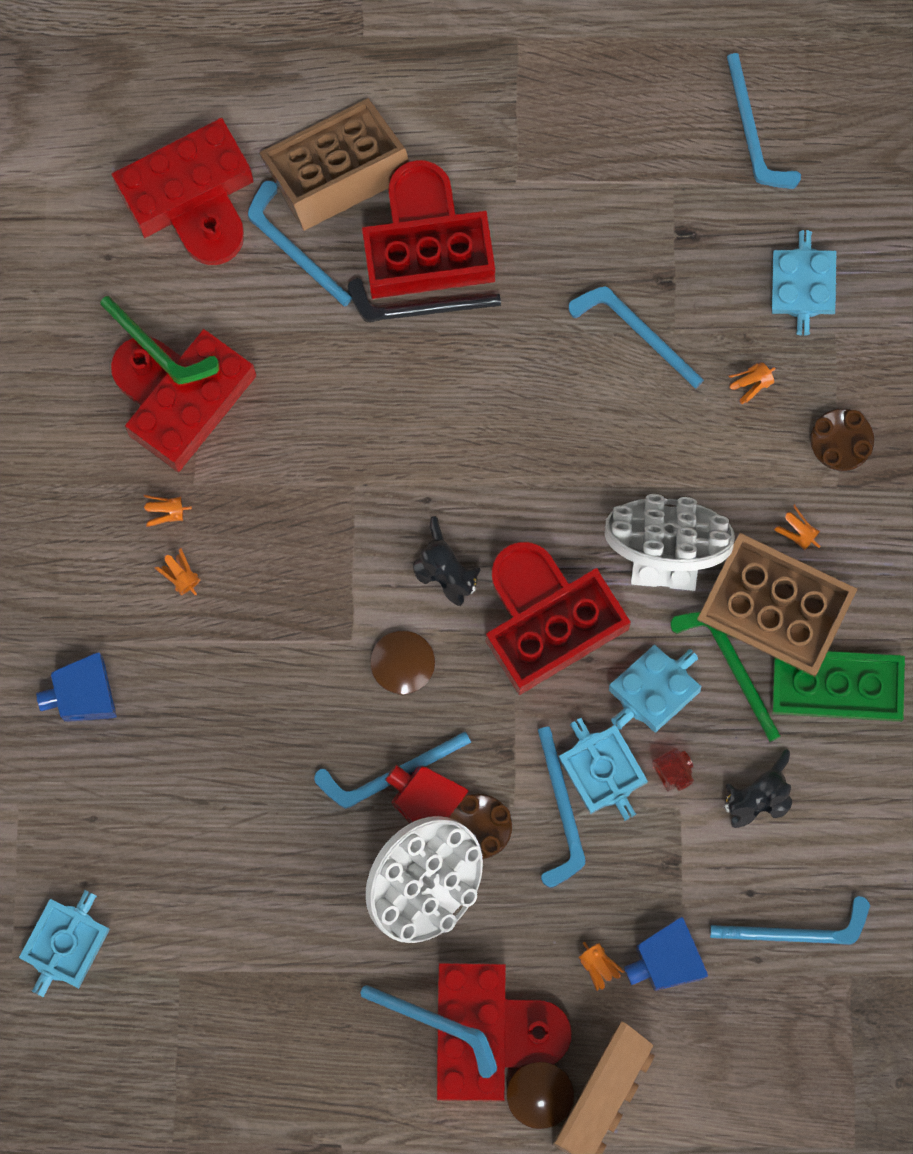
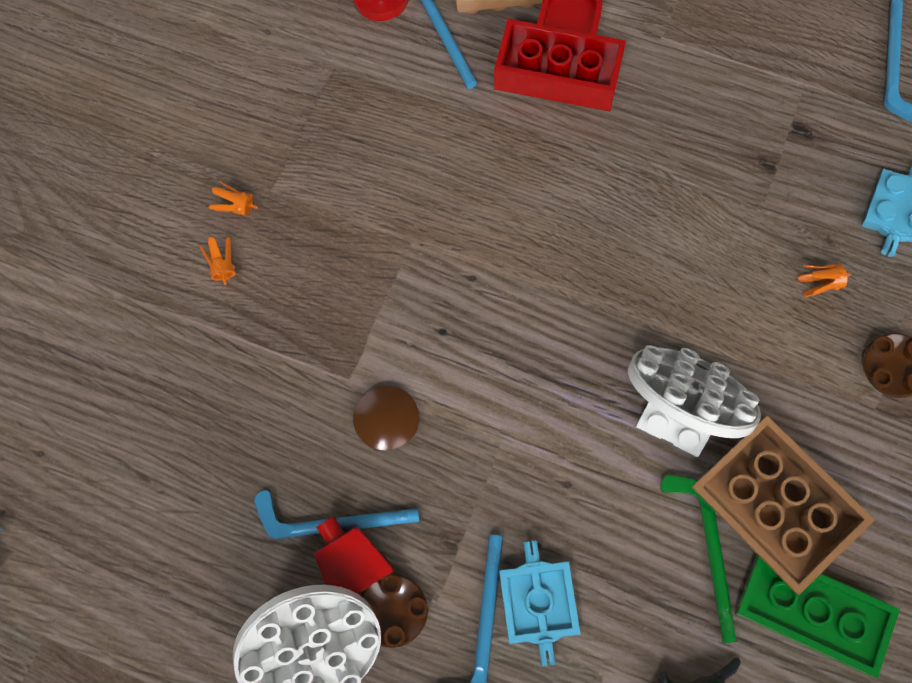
camera: 25 degrees right, 5 degrees down
blue torso [36,652,117,722] -> none
green piece [100,296,219,384] -> none
red brick [111,329,256,473] -> none
black piece [348,278,501,323] -> none
black animal [413,516,481,606] -> none
red brick [485,542,631,695] -> none
dark azure piece [569,286,704,389] -> none
medium azure plate [609,645,701,733] -> none
clear red plate [652,748,695,792] -> none
orange piece [774,504,821,551] -> none

